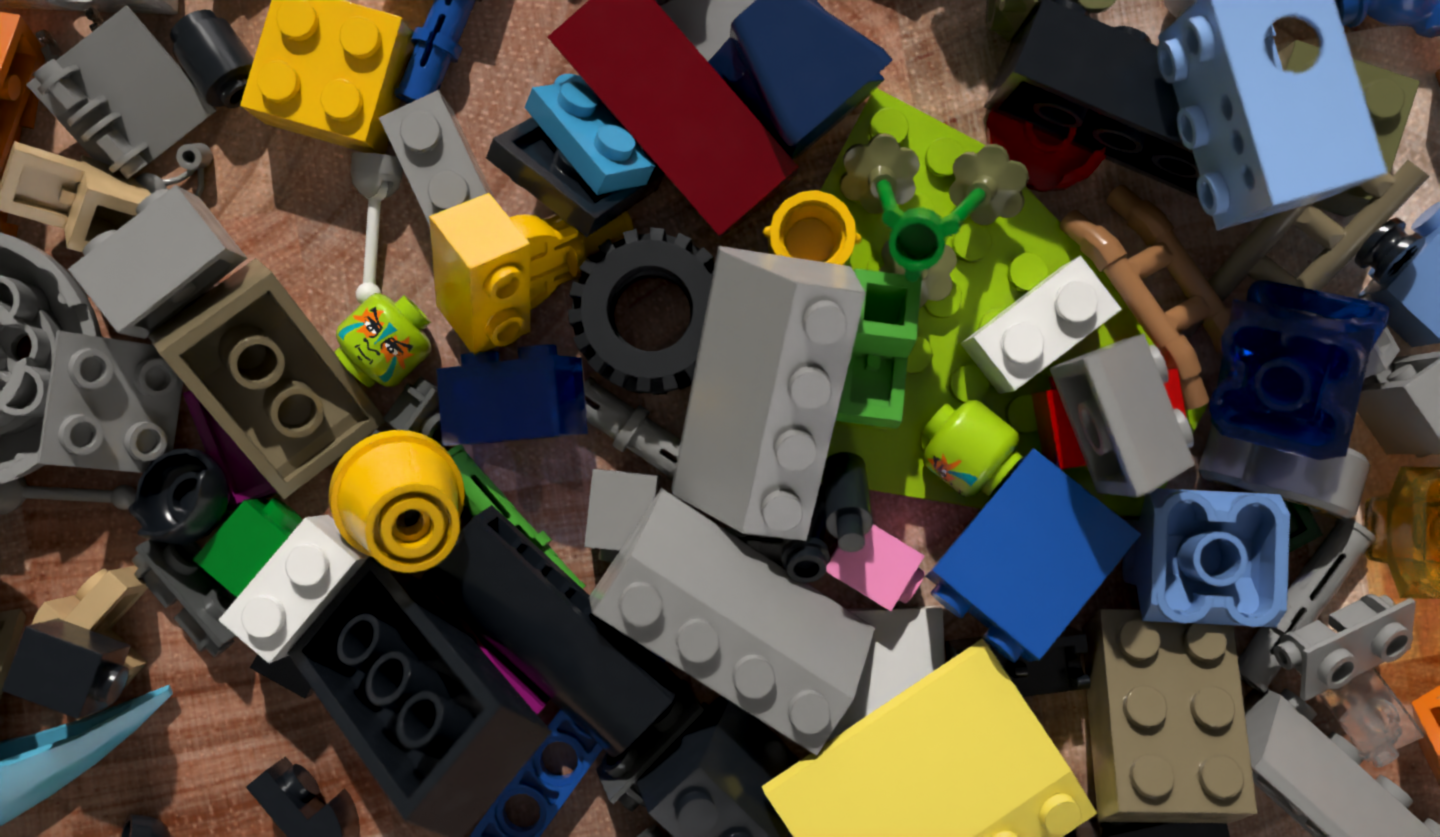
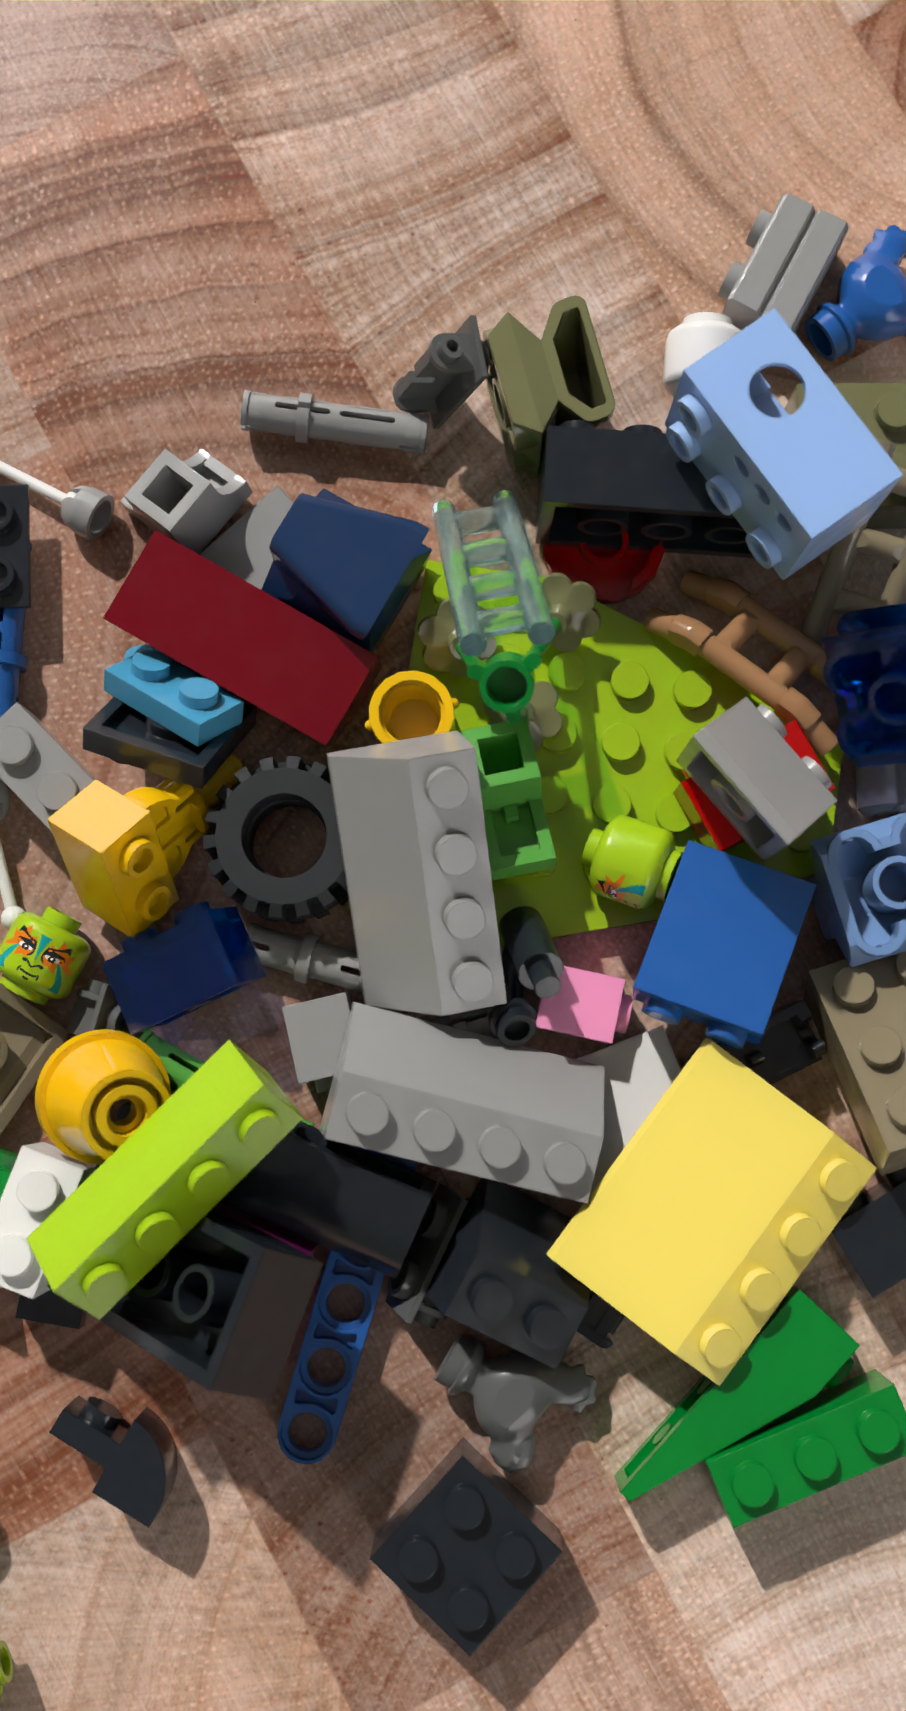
camera: 10 degrees left, 5 degrees down
white brick [960,256,1121,394] -> none
none -> lime brick [26,1040,303,1320]
none -> clear light blue bar [432,490,555,656]

